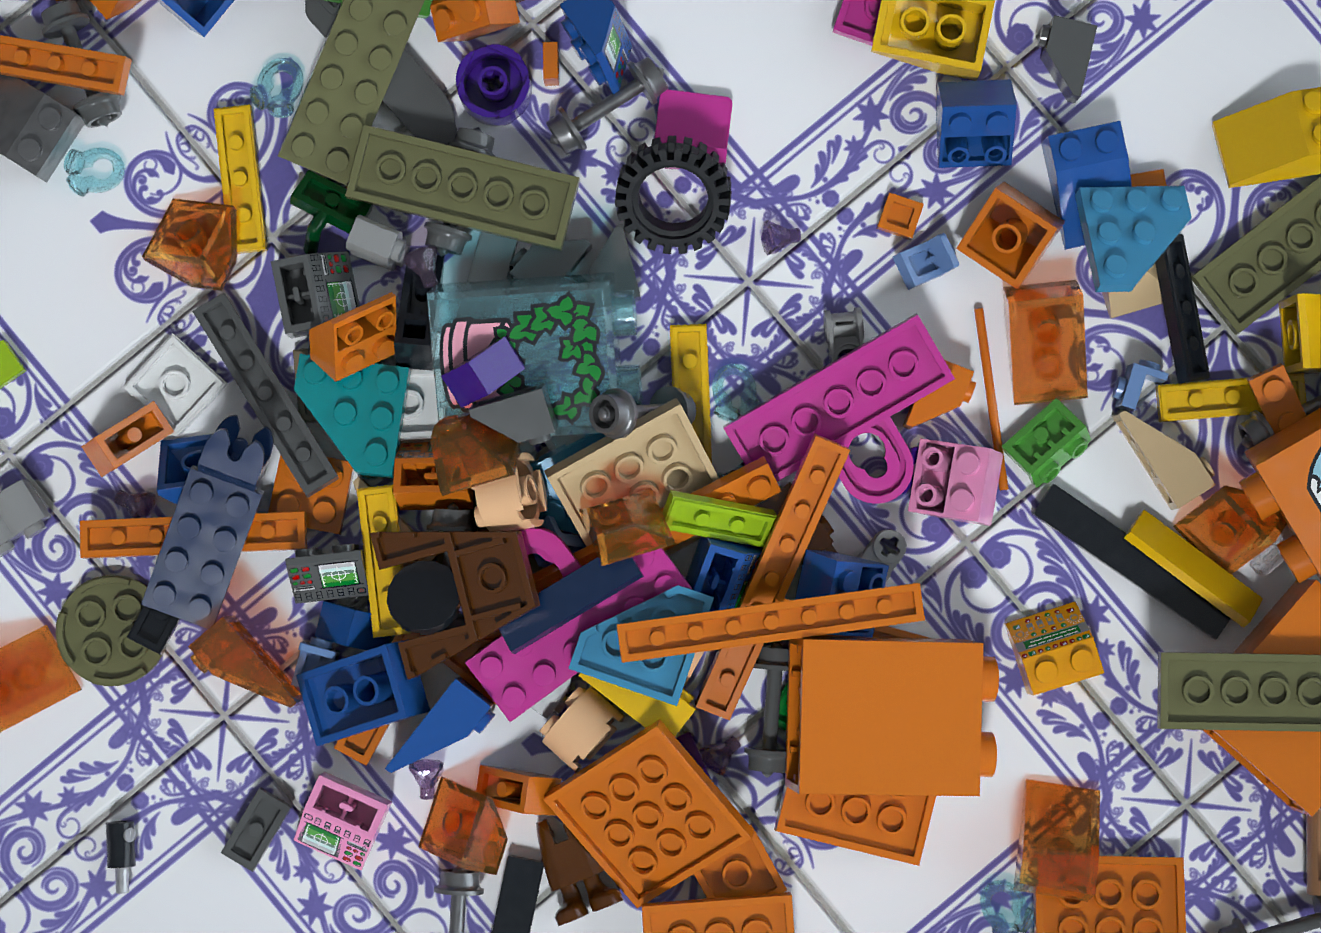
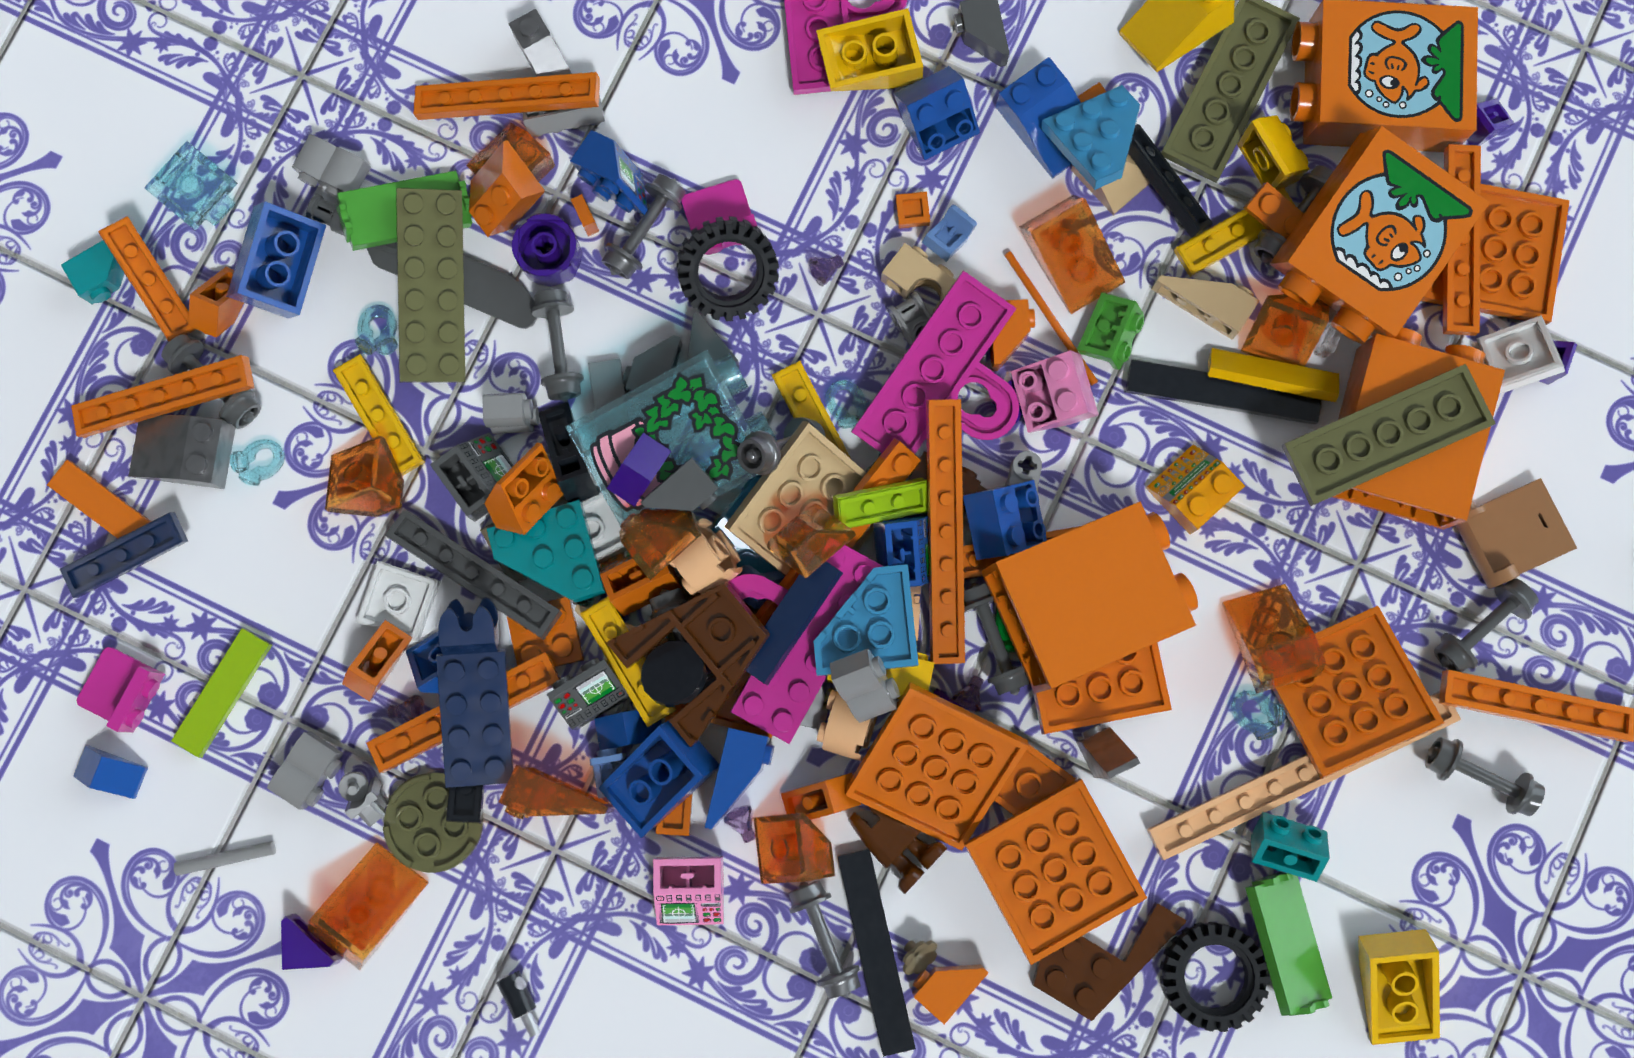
camera: 15 degrees left, 5 degrees down
dark grey plate [221,787,293,872] -> none
dark green plate [290,170,373,254] -> none
olive plate [345,125,580,251] -> none
clear purple rock [403,246,438,288] -> none
orange plate [616,583,925,663] -> none
orange slope [956,181,1065,289] -> none
medium blue bracket [1112,360,1169,412] -> none
none -> light grey hips [338,772,388,827]
none -> light grey brick [830,649,900,723]
none -> tan arch [881,243,956,314]
none -> slope [1076,725,1141,779]

